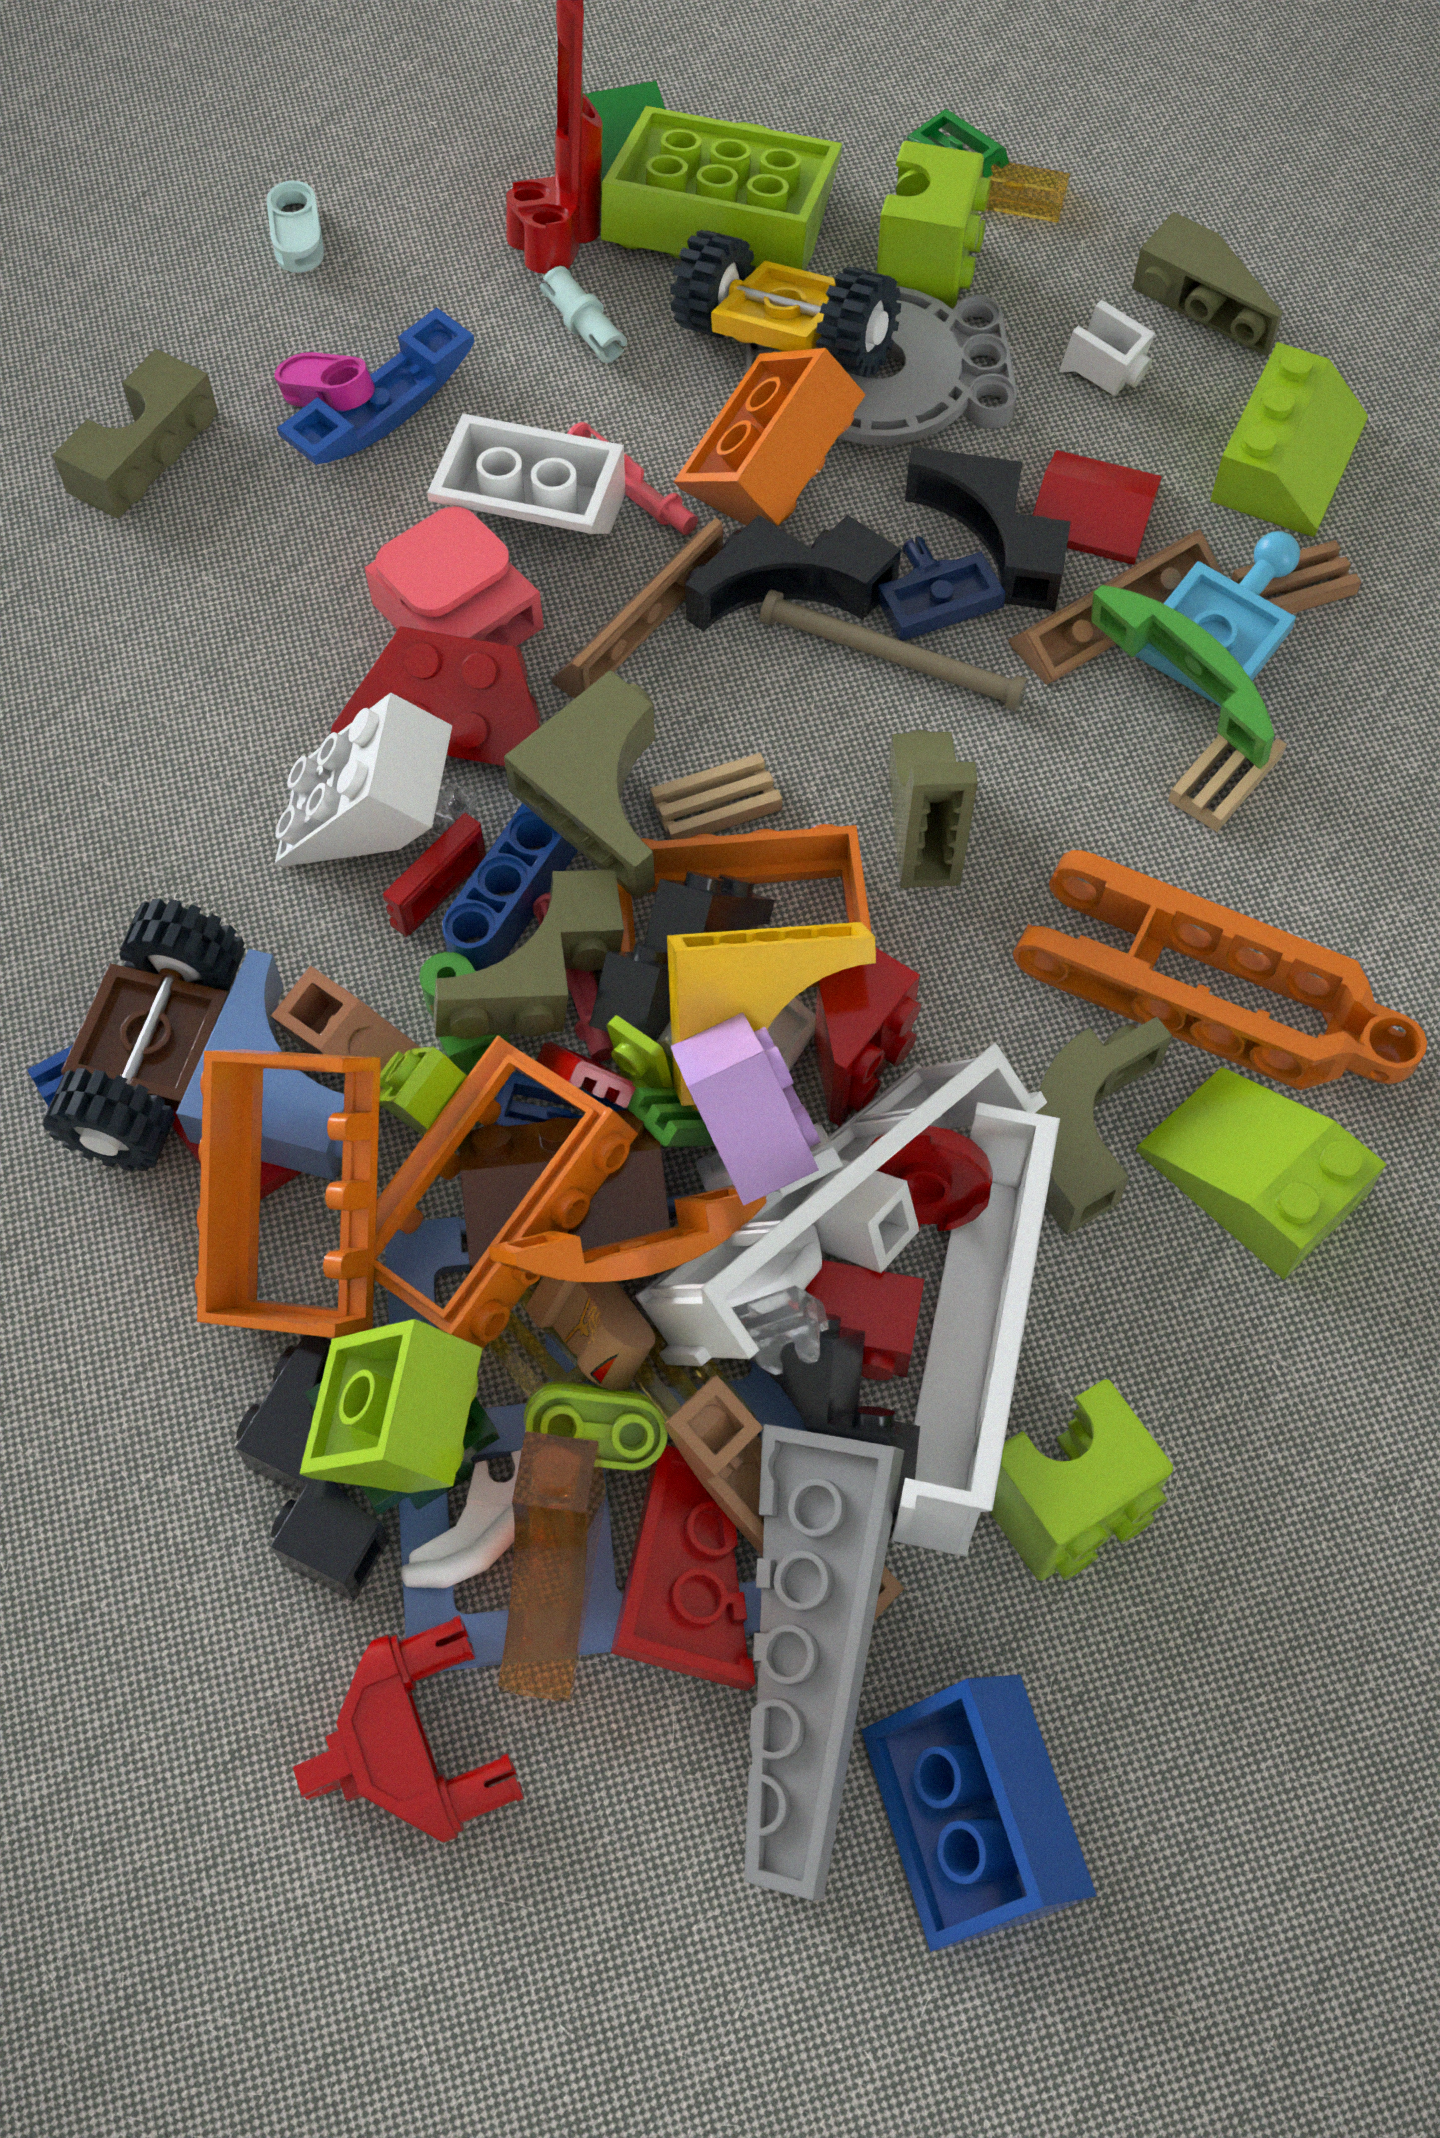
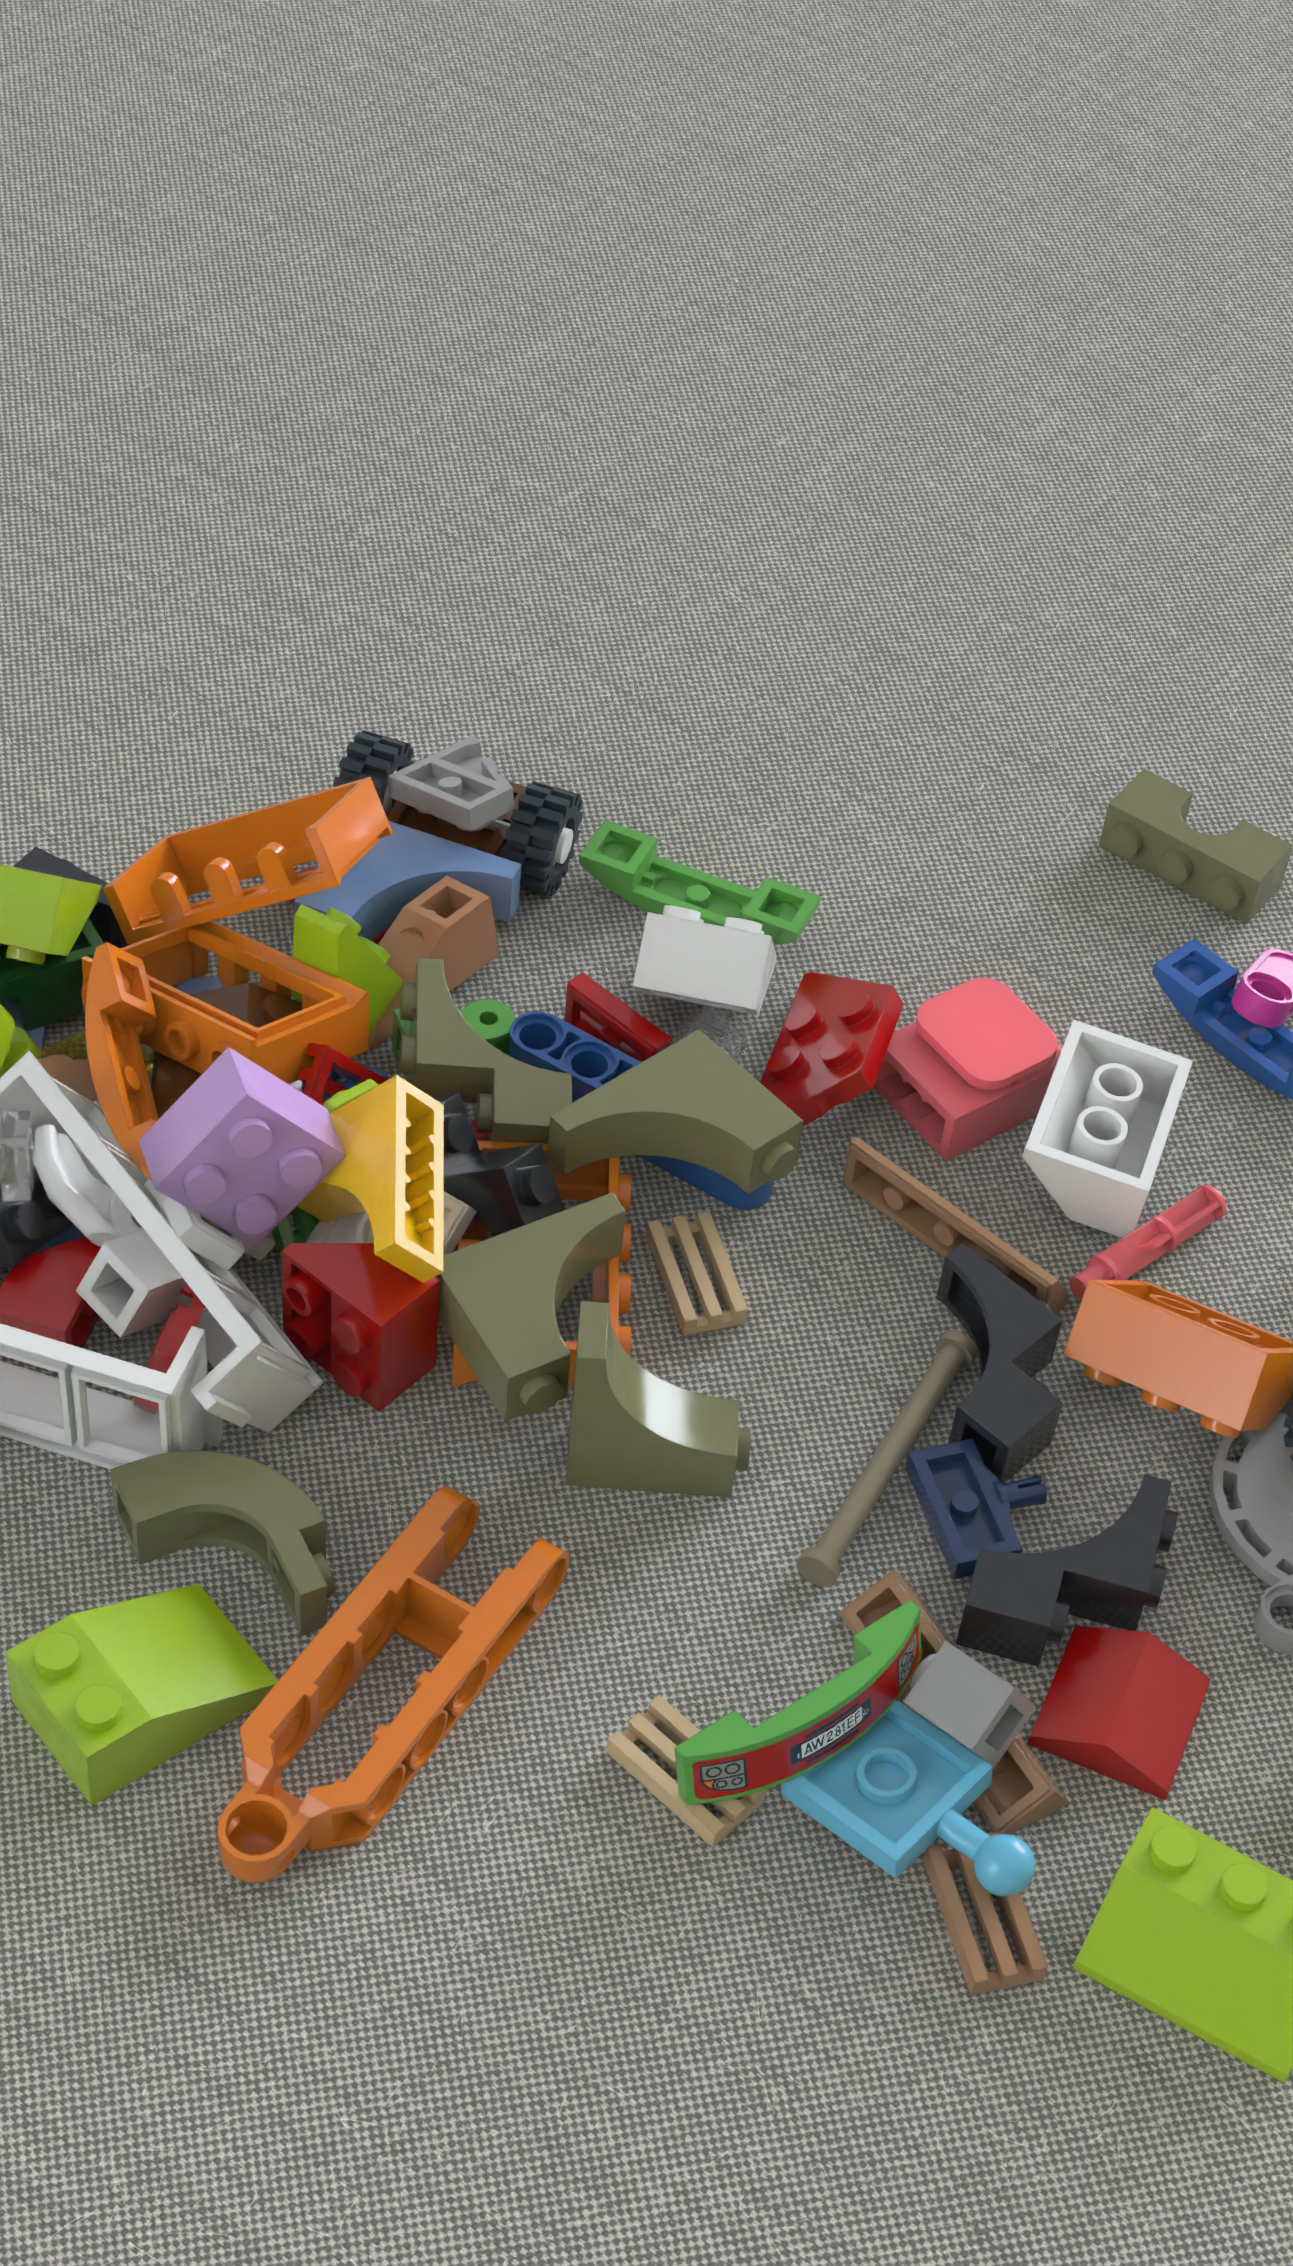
camera: 90 degrees right, 15 degrees down
none -> light grey wing [388,736,515,831]
none -> olive arch [435,1192,626,1422]
none -> bright green slope [579,820,821,944]
none -> light grey brick [903,1640,1036,1768]

